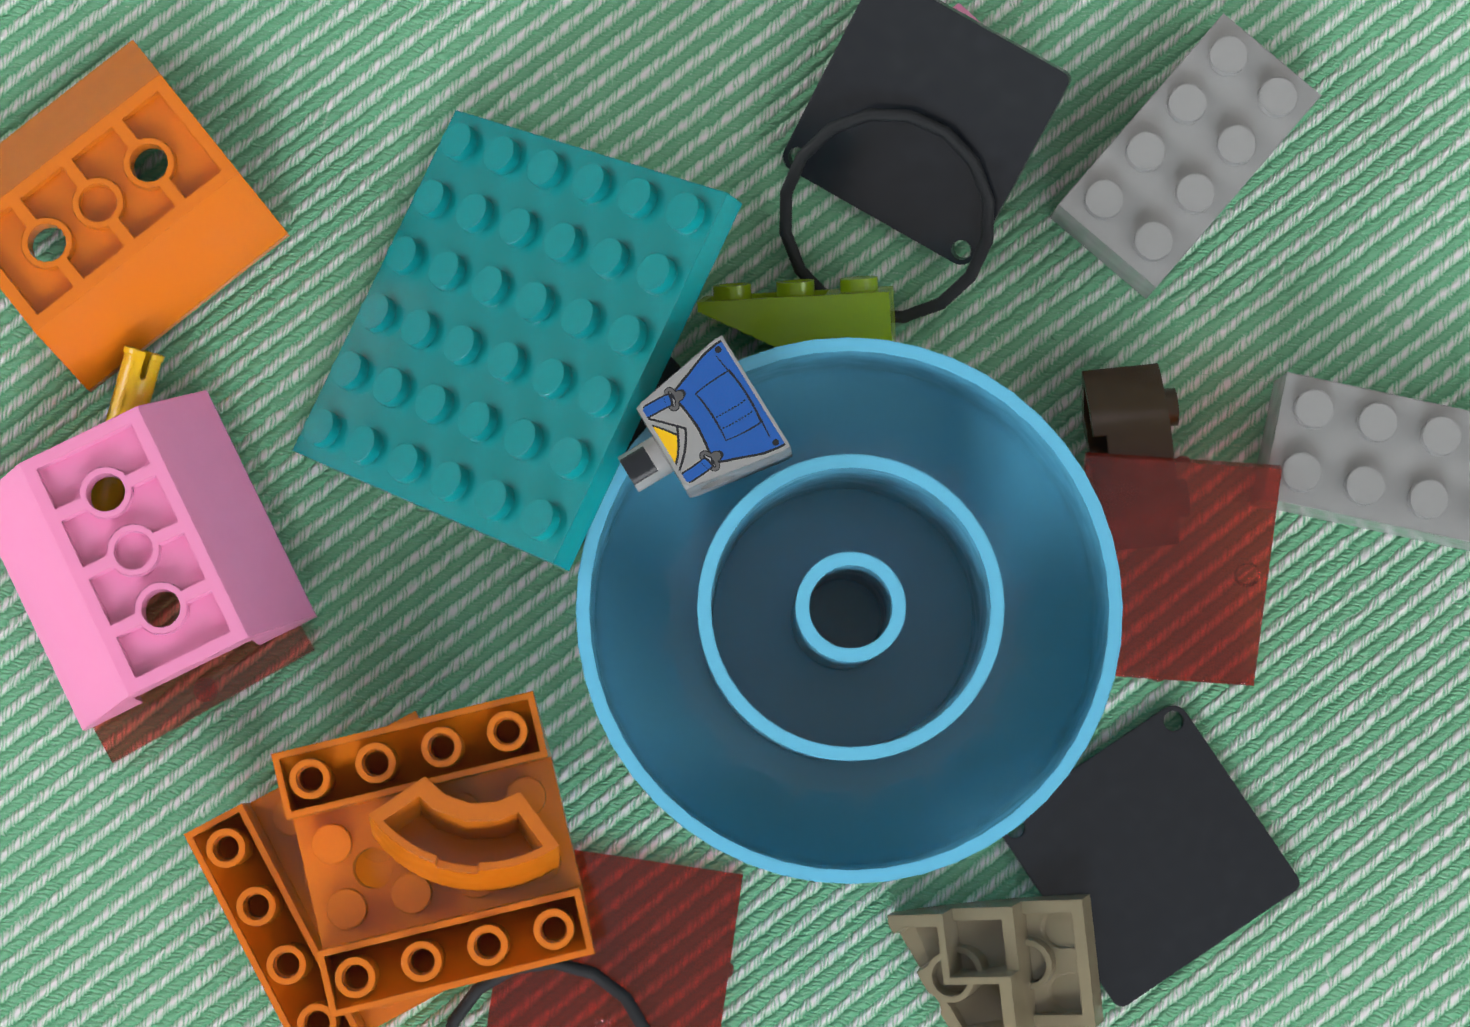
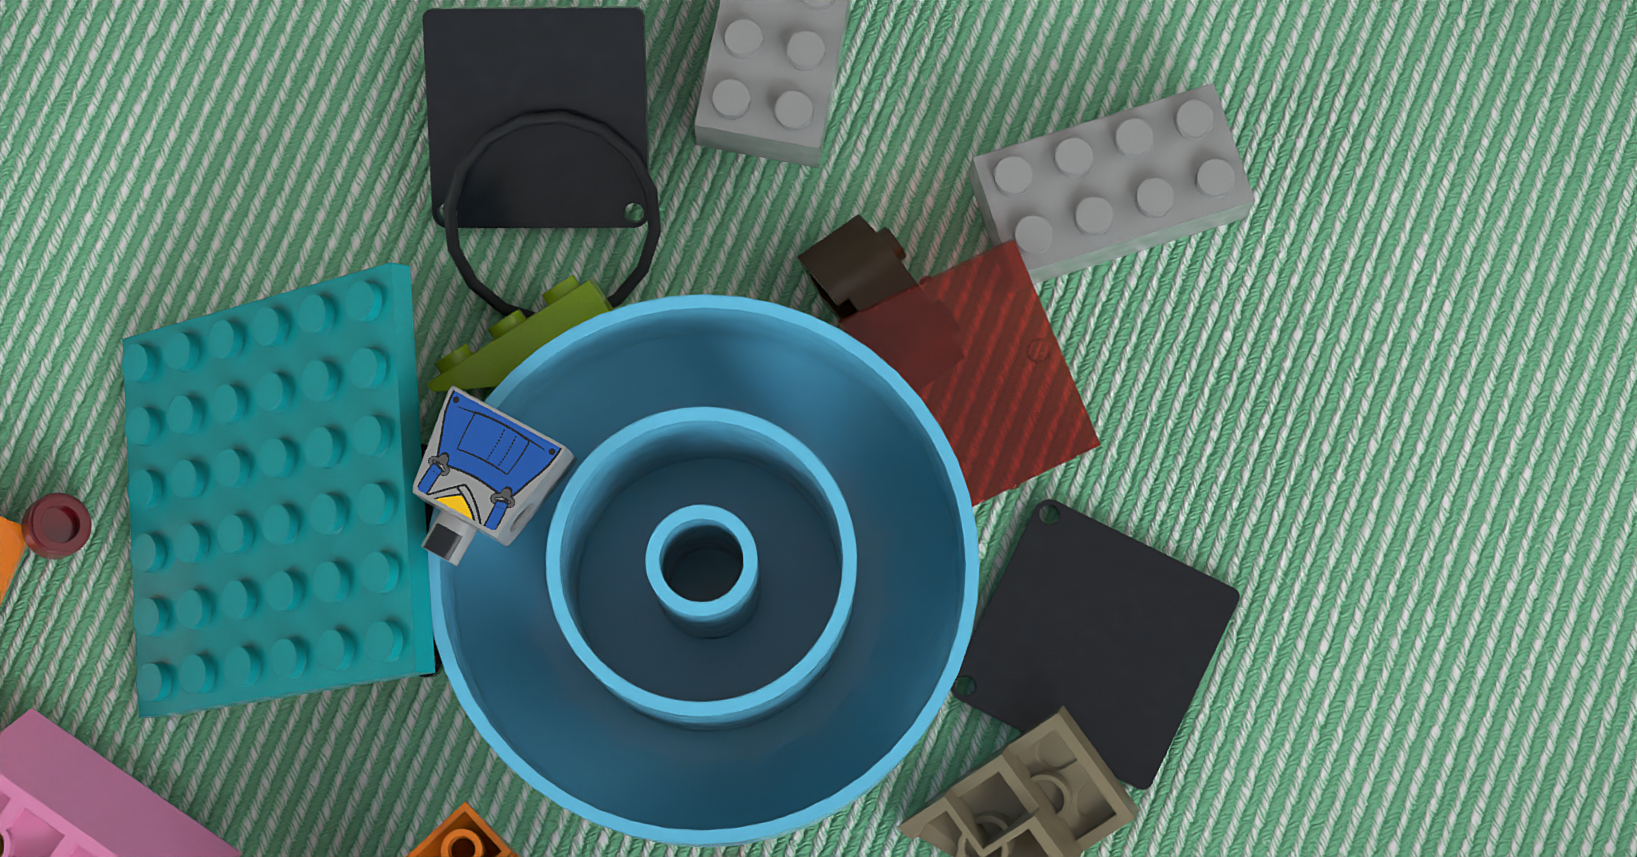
camera: 30 degrees left, 5 degrees down
none -> dark red tile [21,492,92,560]

